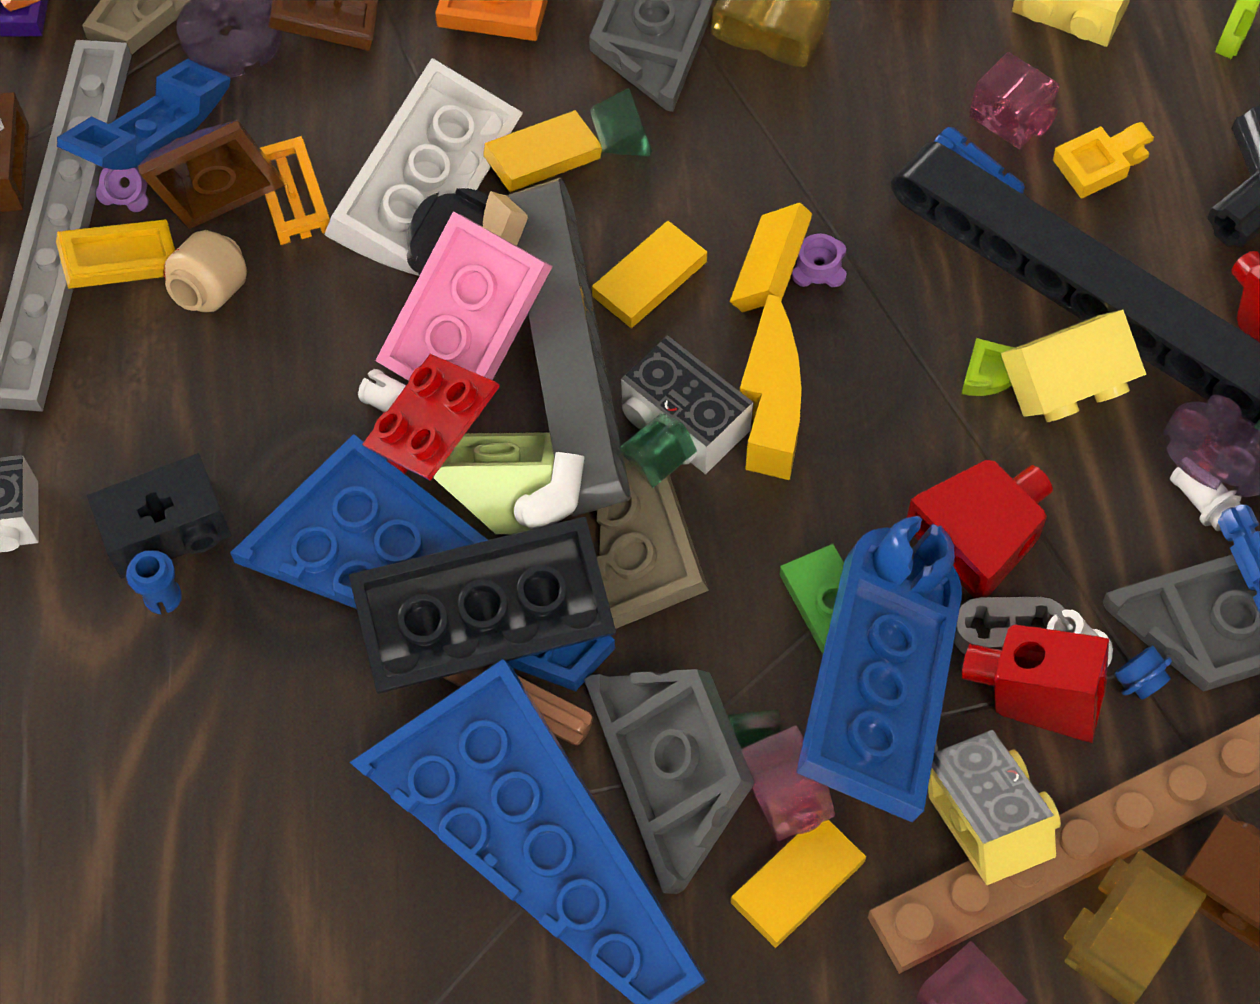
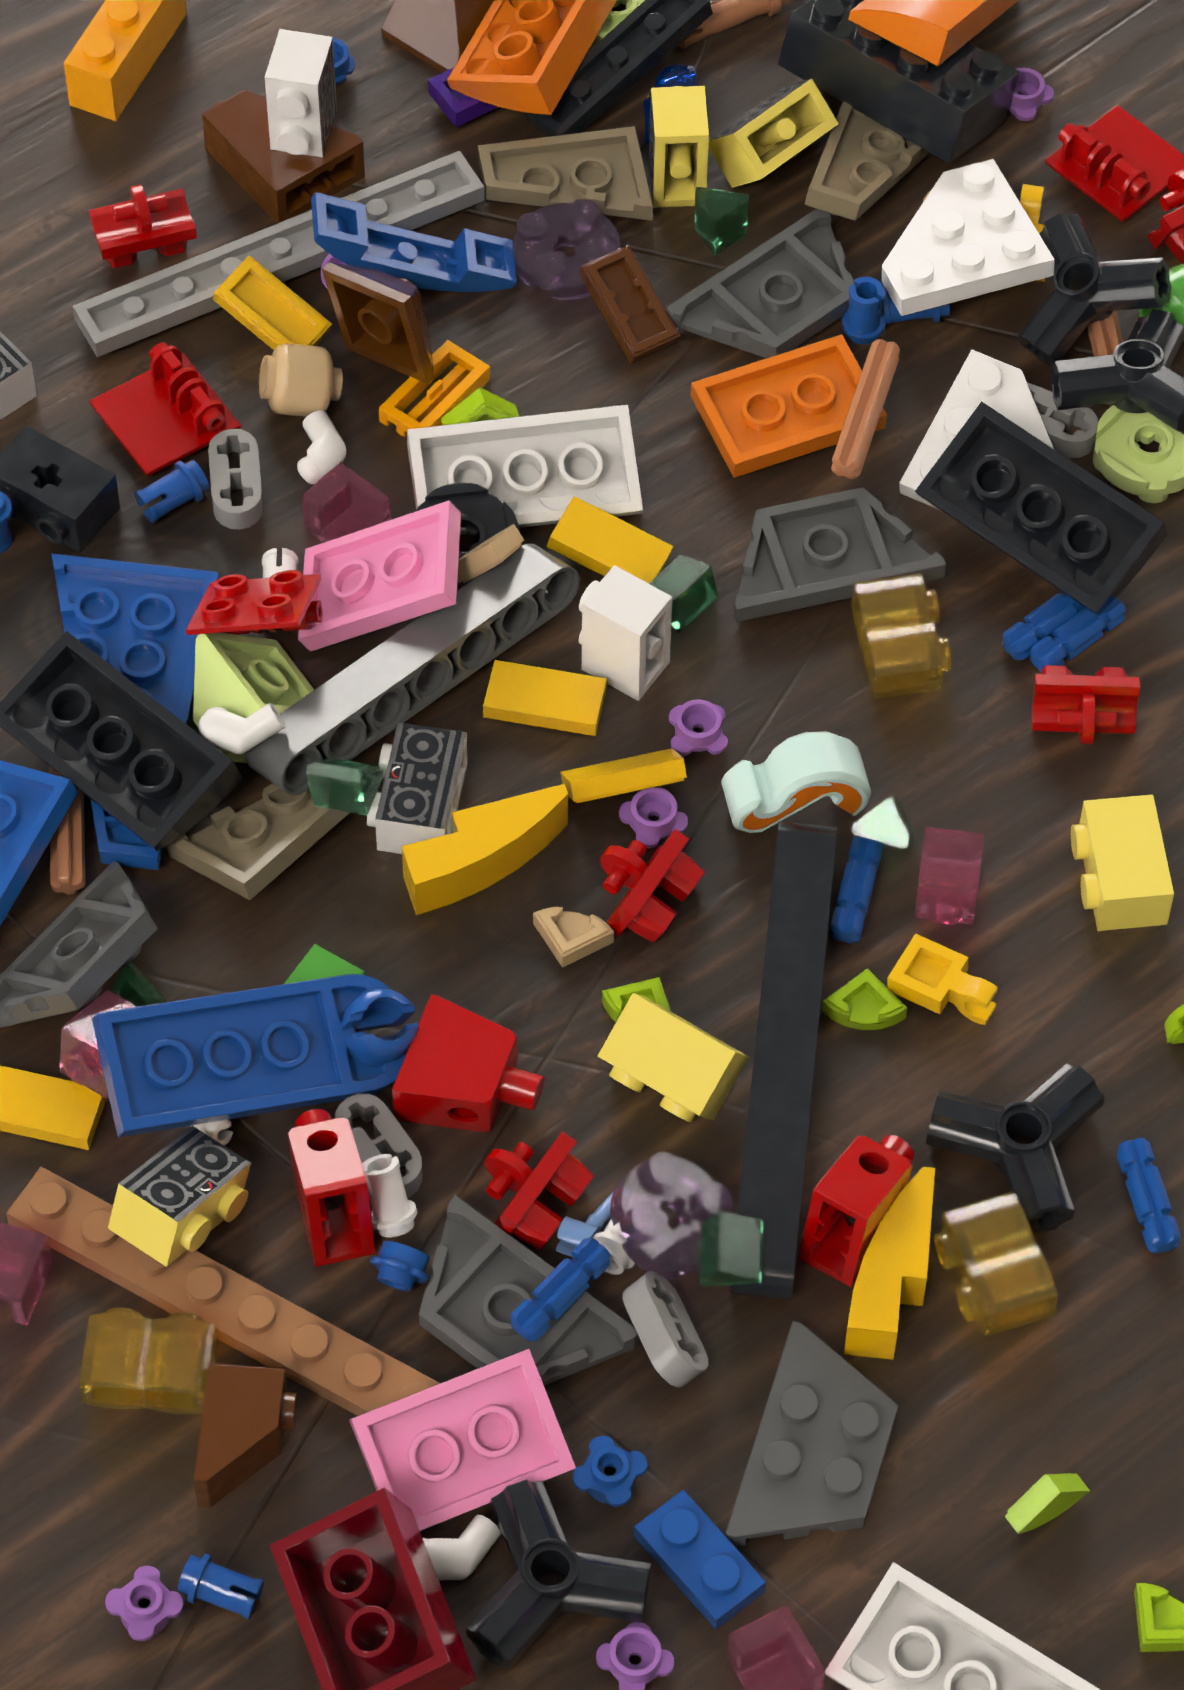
camera: 55 degrees right, 5 degrees down
none -> red hinge [89,342,241,477]
none -> blue pin [134,460,210,523]
none -> light grey beam [208,429,263,530]
none -> white arm [297,410,346,485]
none -> clear pink panel [302,462,391,543]
none -> lime tile [441,387,519,425]
none -> red hips [484,1131,594,1251]
none -> tan tile [533,907,614,968]
none -> medium blue hand [556,1190,624,1257]
none -> white brick [579,565,672,701]
none -> red hips [600,829,705,943]
none -> medium lavender plate [669,699,728,756]
none -> light aqua animal [721,731,871,833]
none -> lime tile [822,968,907,1030]
none -> clear green slope [851,795,916,849]

